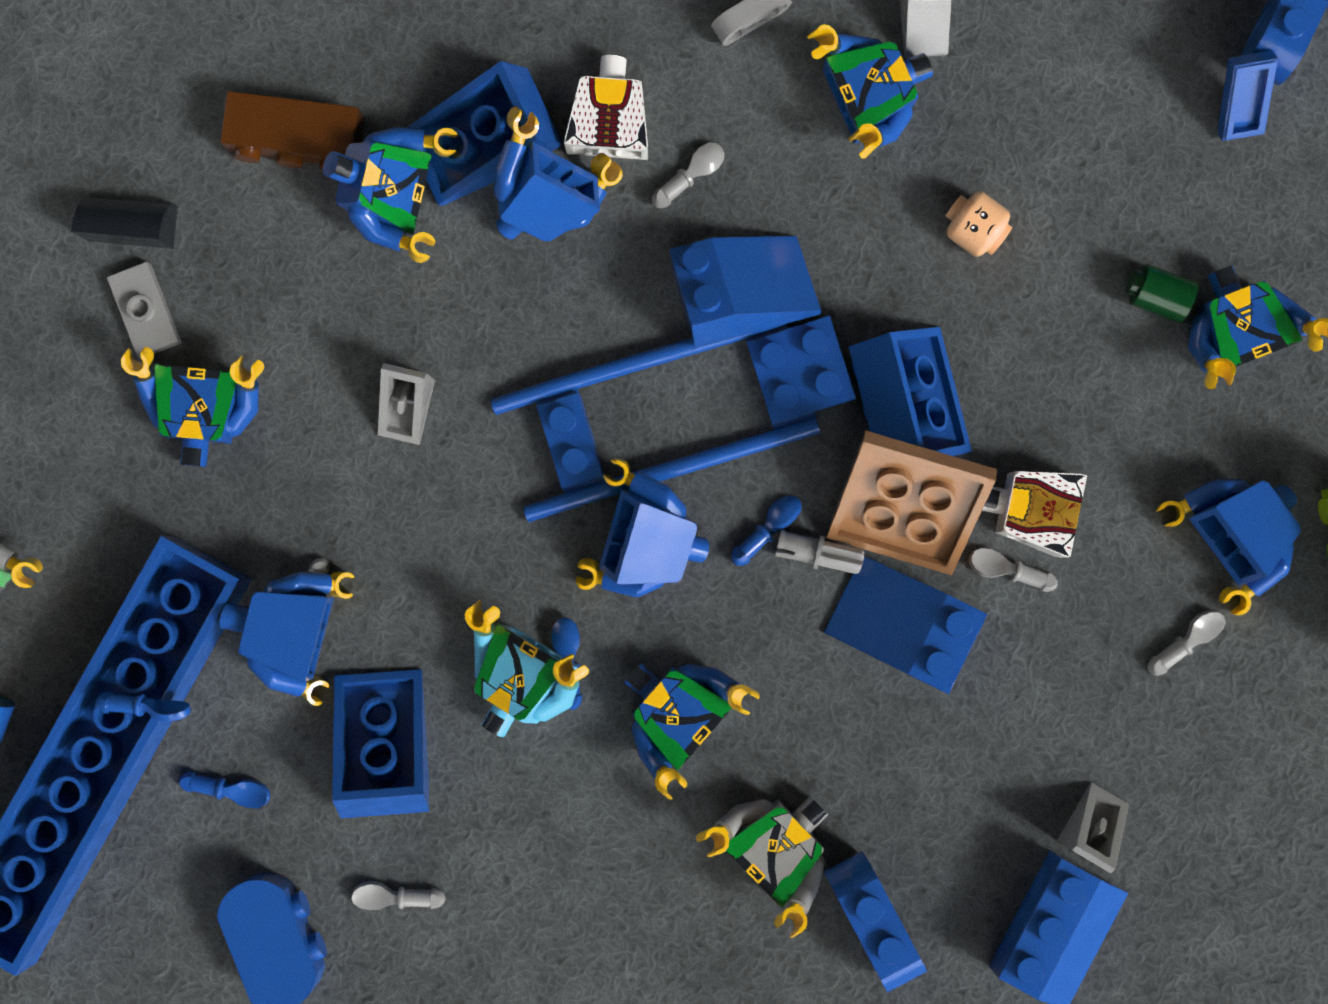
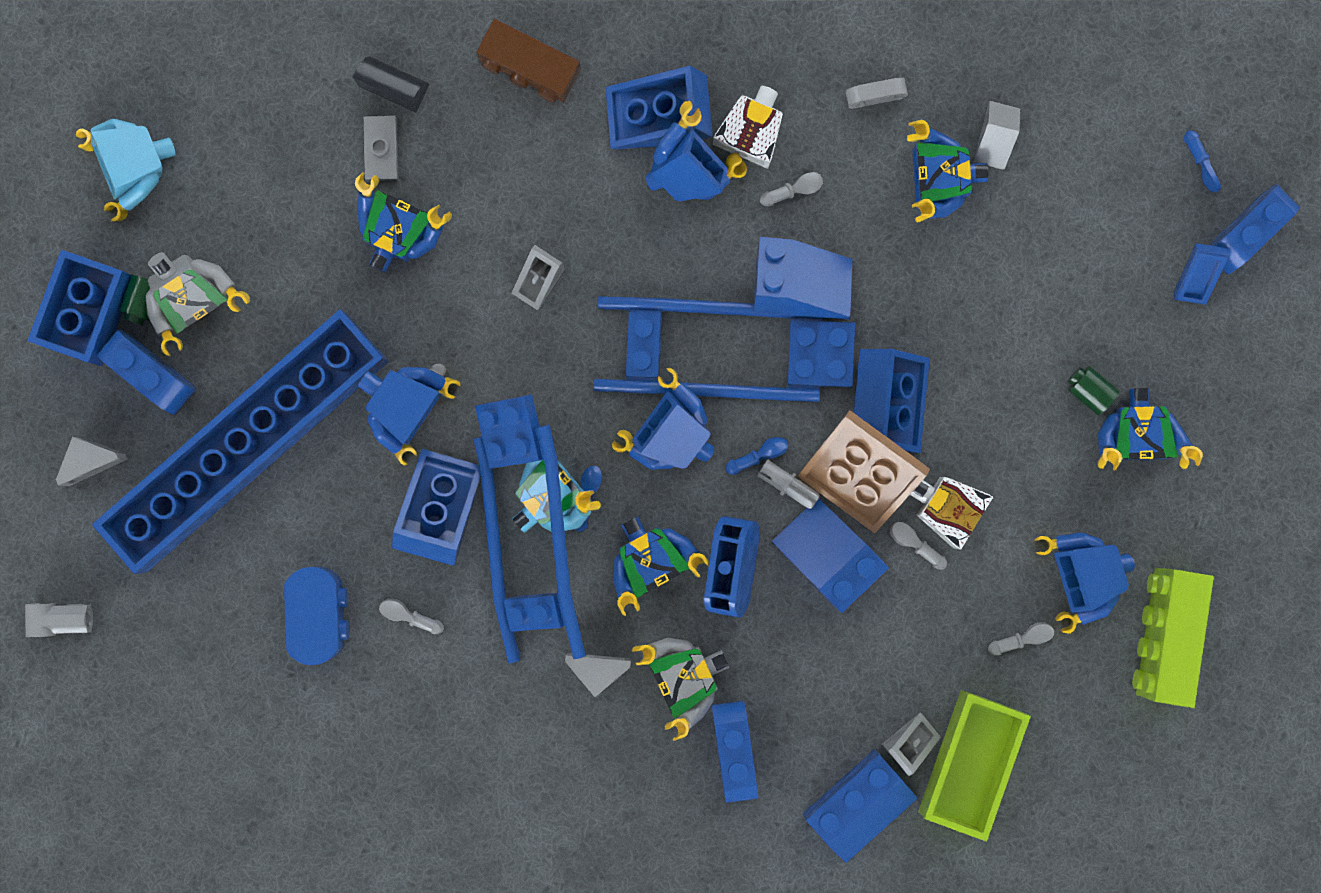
camera: 20 degrees right, 0 degrees up
blue piece [96,692,191,722] -> none
blue piece [178,771,270,808] -> none
torso [323,127,457,263] -> none
light nougat head [945,191,1013,257] -> none
none -> blue plate [473,394,586,663]
none -> light grey slope [565,653,631,697]
none -> blue brick [704,516,760,618]
none -> lime piece [918,689,1031,842]

